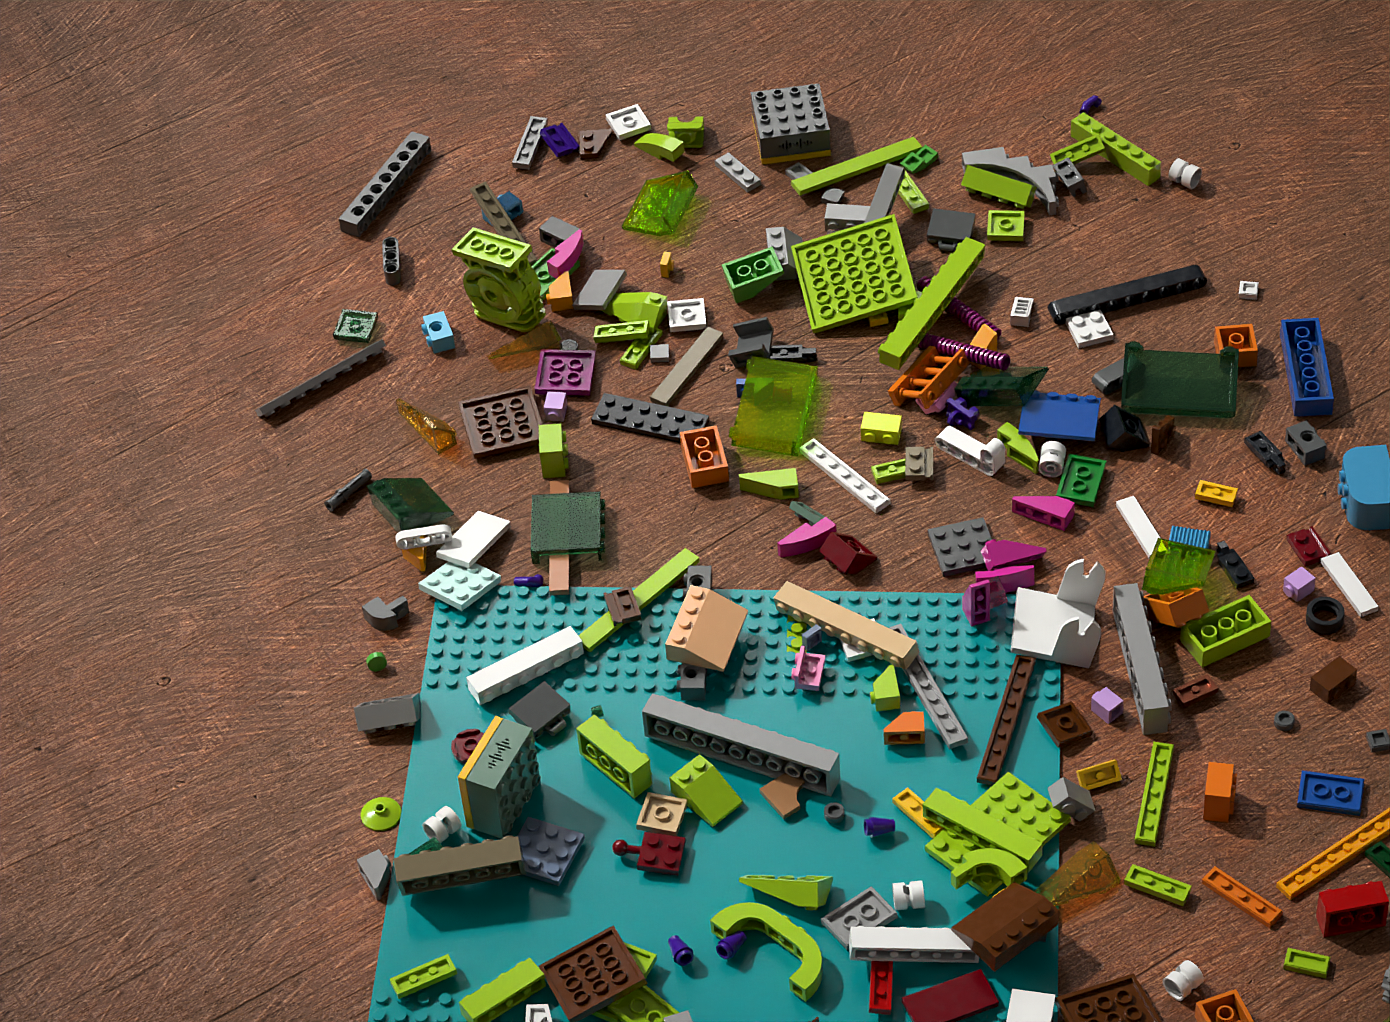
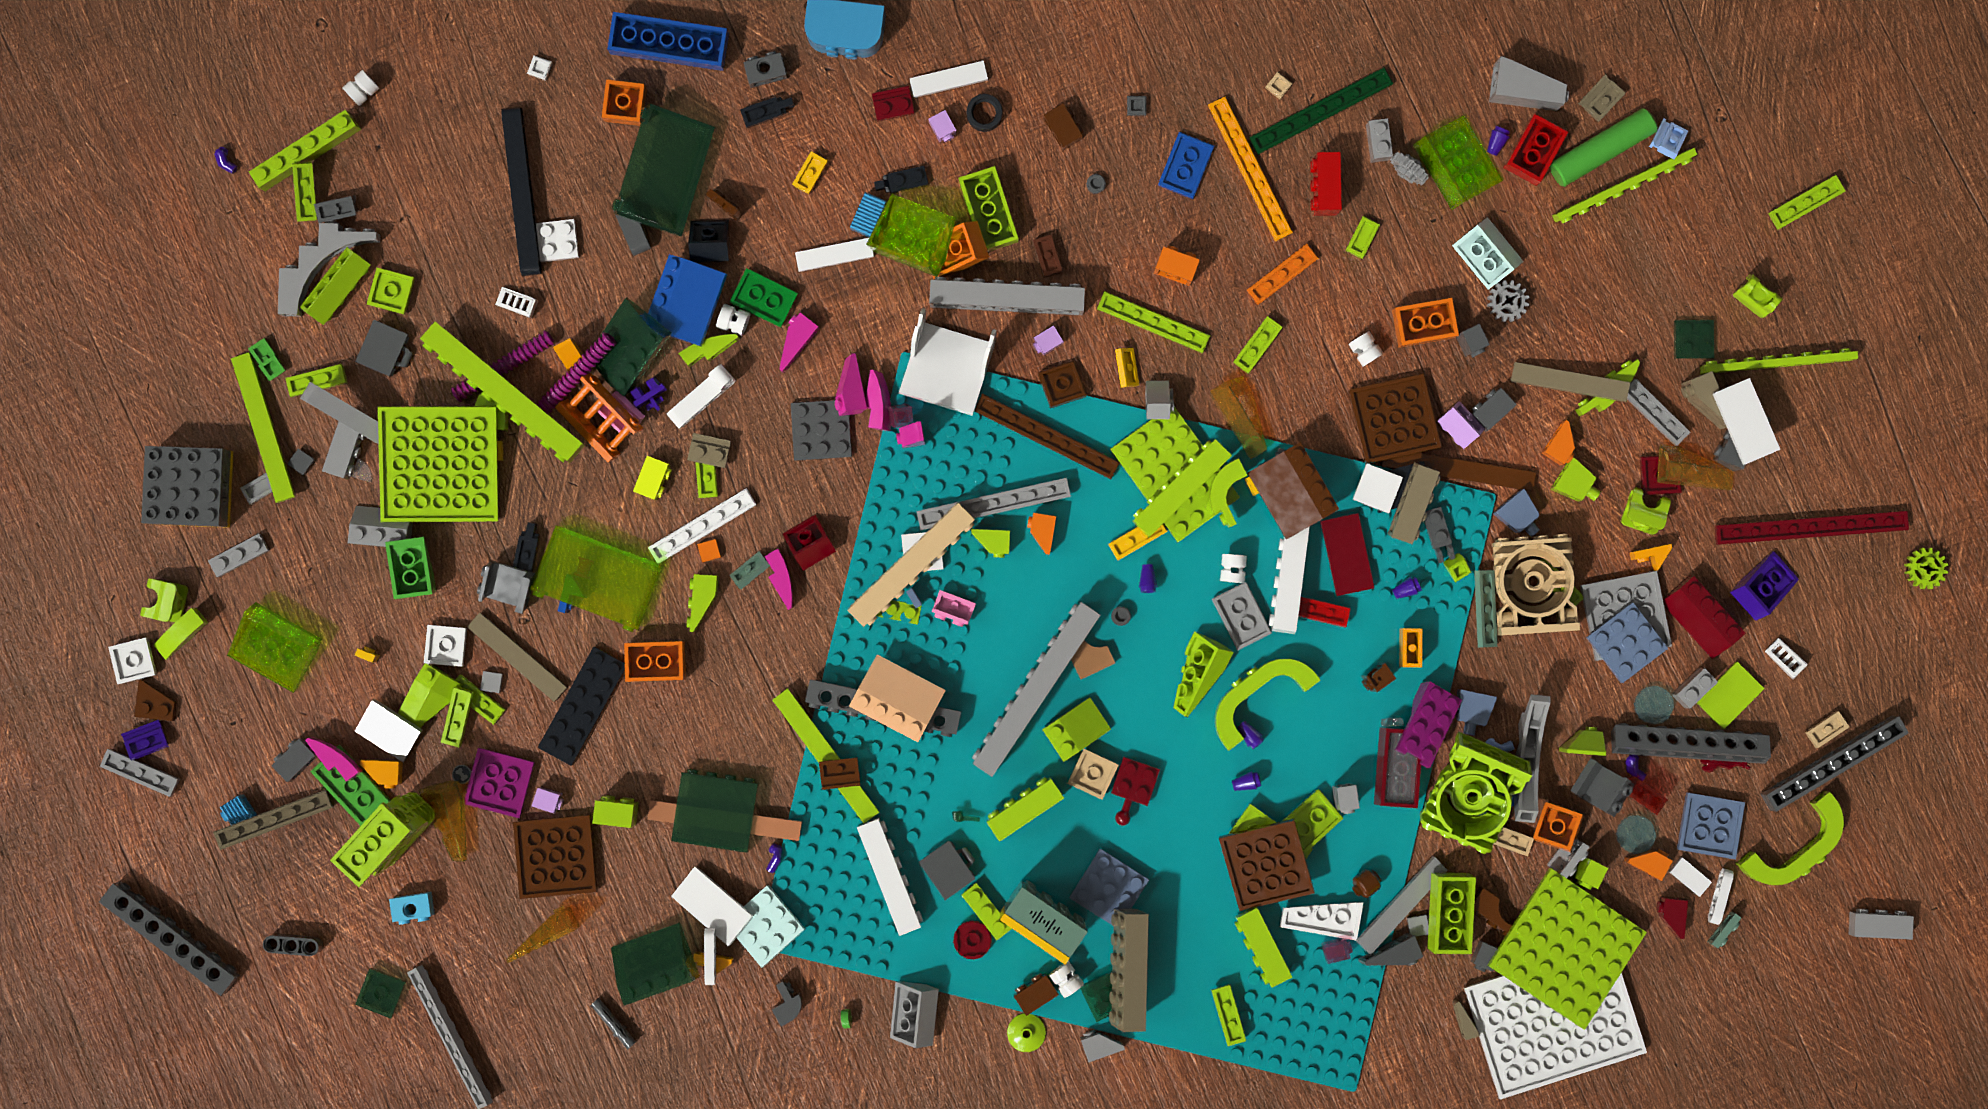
camera: 85 degrees left, 40 degrees up
none -> orange tile [697,539,721,563]
none -> reddish brown brick [1013,973,1059,1016]

